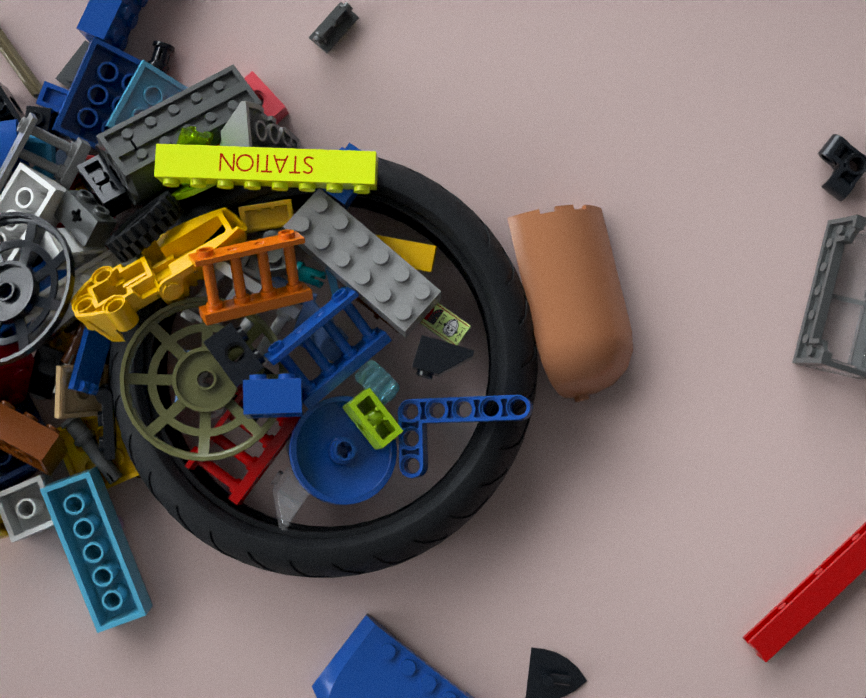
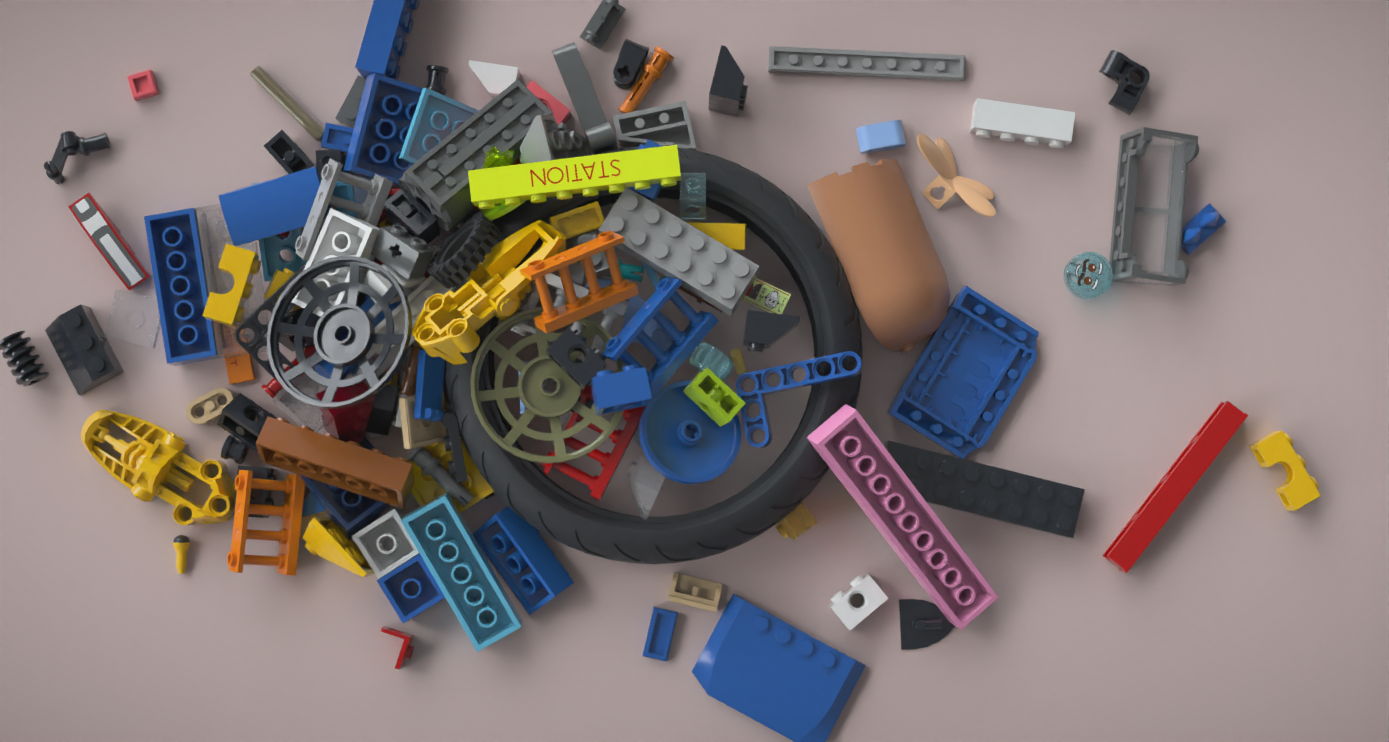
camera: 15 degrees left, 0 degrees up
none -> blue brick [376,553,445,623]
none -> red bracket [381,626,414,670]
none -> white slope [469,60,520,98]
none -> blue slope [473,506,574,616]
none -> dark grey beam [552,42,618,155]
none -> black piece [613,39,649,90]
none -> light grey wedge [613,101,696,150]
none -> orange pin [618,46,674,114]
none -> blue tile [643,607,678,662]
none -> tan hinge [667,572,722,612]
none -> clear light blue bracket [680,173,706,219]
none -> black slope [709,45,748,117]
none -> clear yellow tile [729,348,747,377]
none -> light grey tile [768,46,965,81]
none -> clear yellow brick [775,502,817,541]
none -> bright pink brick [806,404,999,630]
none -> white brick [829,574,889,630]
none -> light blue beam [856,120,906,154]
none -> black brick [885,441,1085,538]
none -> blue slope [888,286,1039,459]
none -> light nougat piece [917,133,996,217]
none -> white brick [970,98,1075,149]
none -> clear light blue head [1063,252,1113,299]

